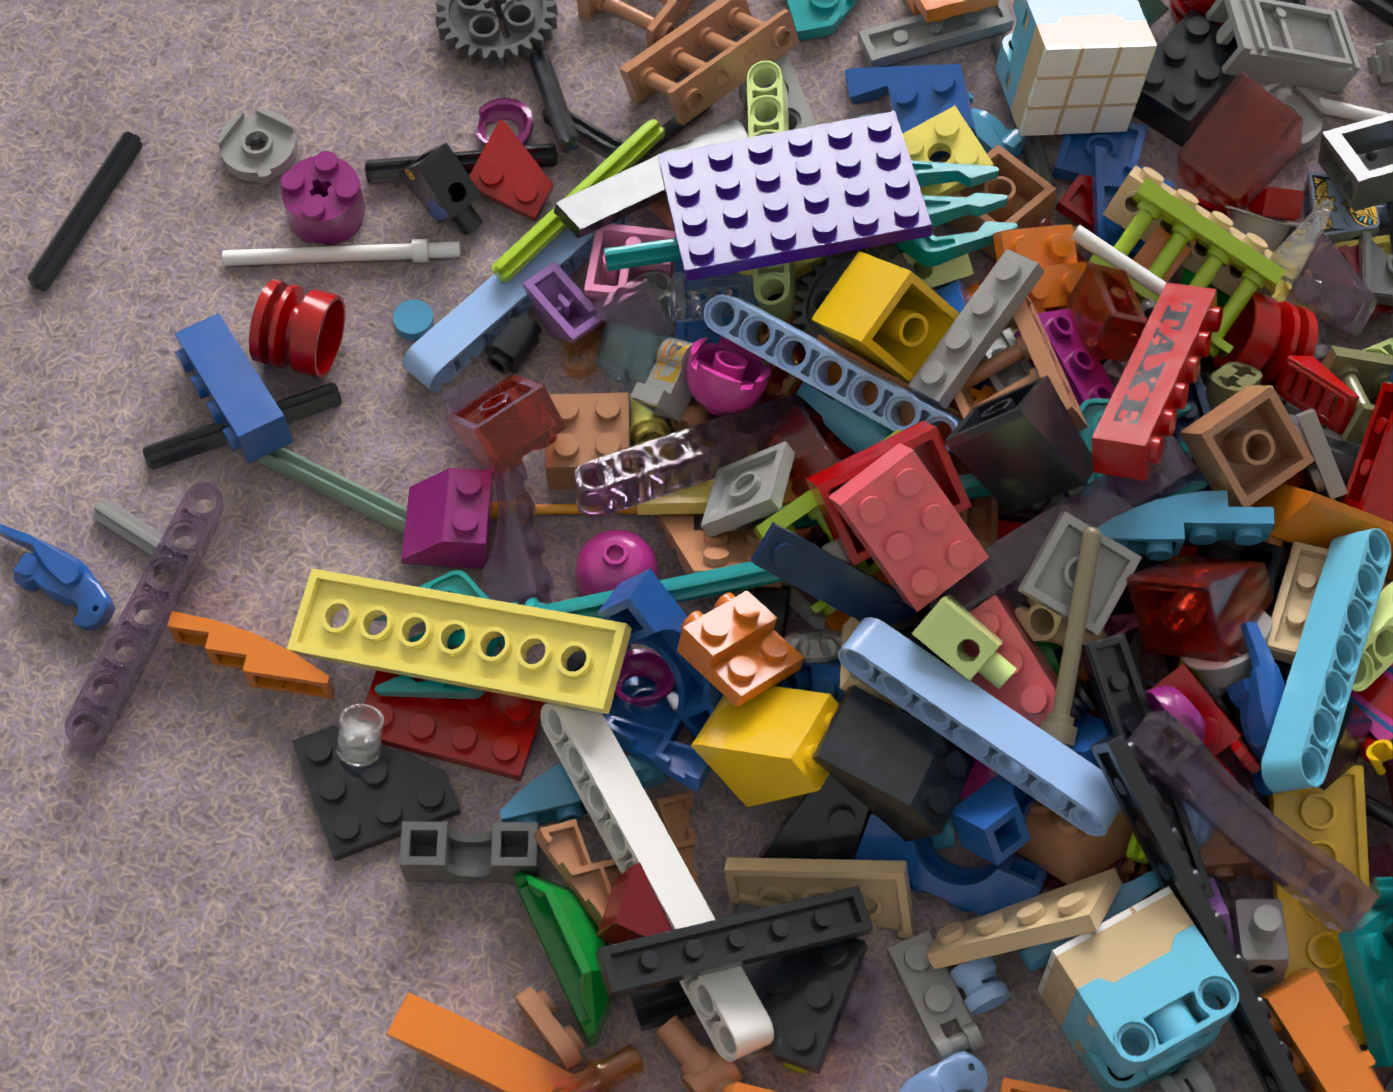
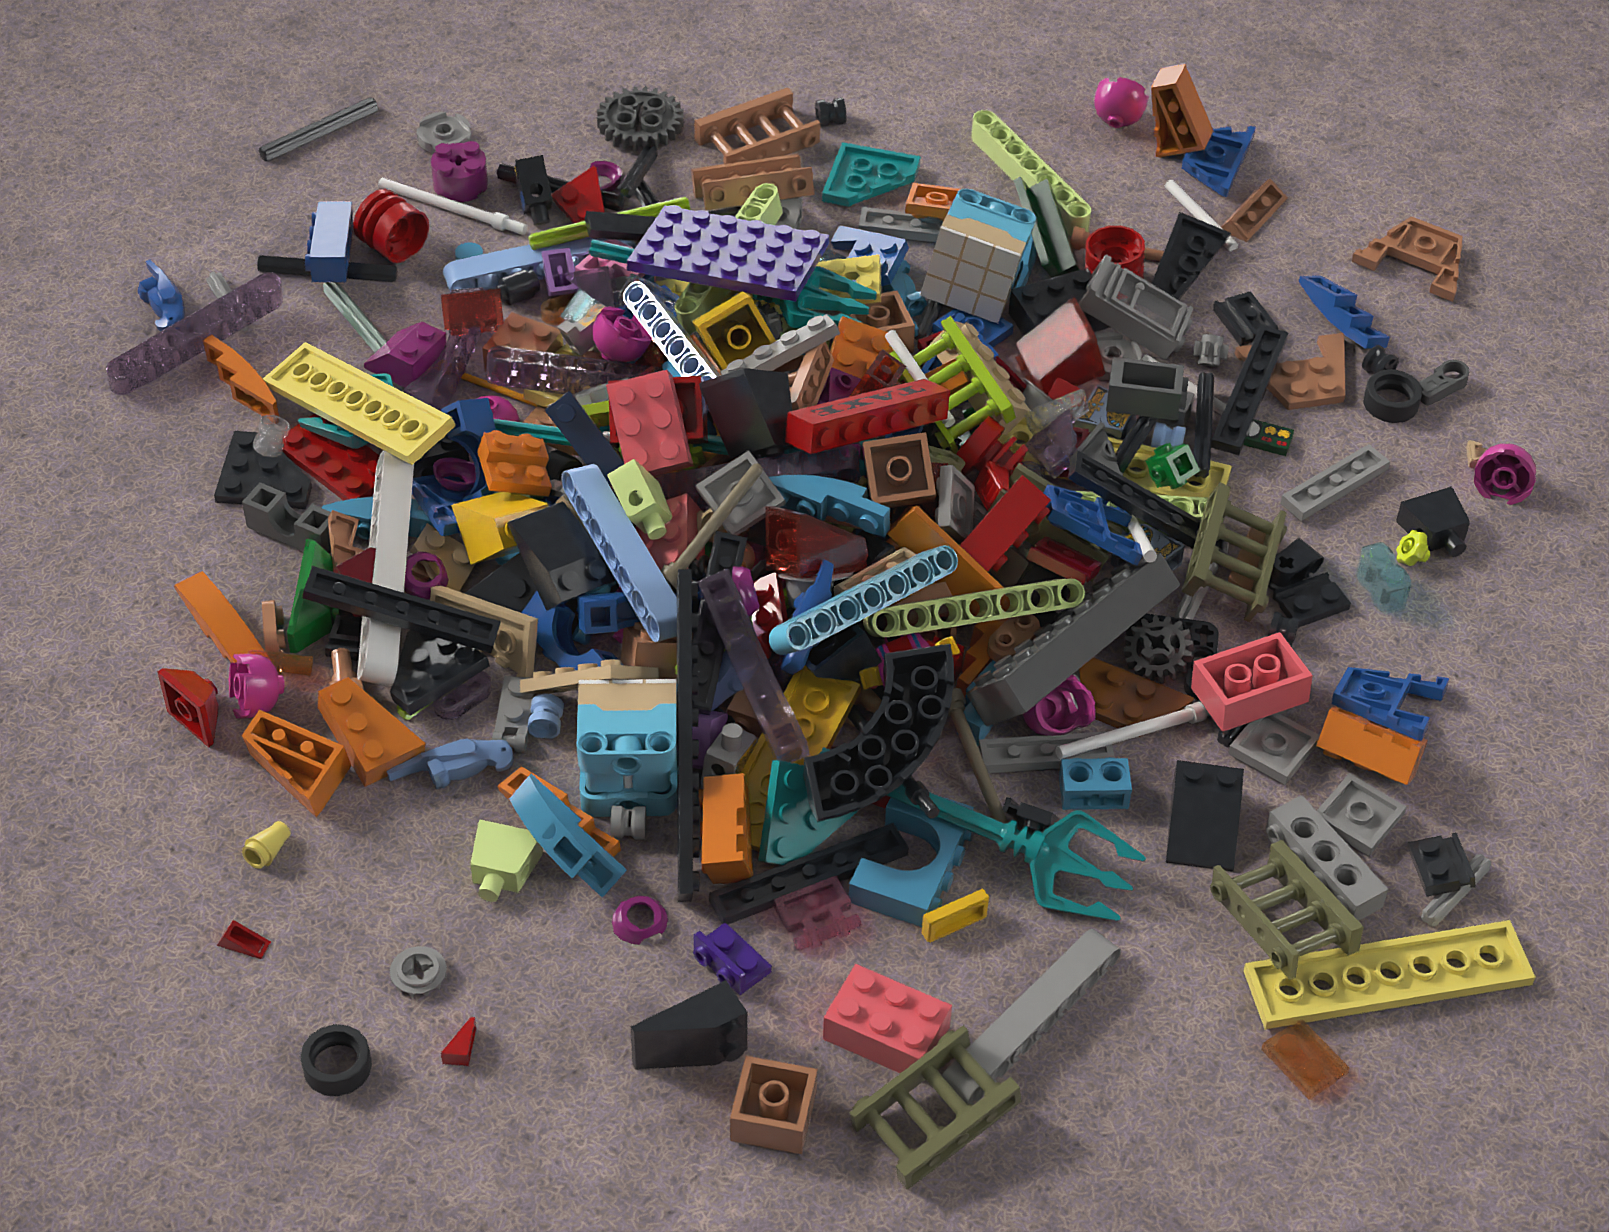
camera: 25 degrees right, 15 degrees down
none -> magenta piece [404,551,449,600]
none -> tan wing [410,523,476,591]

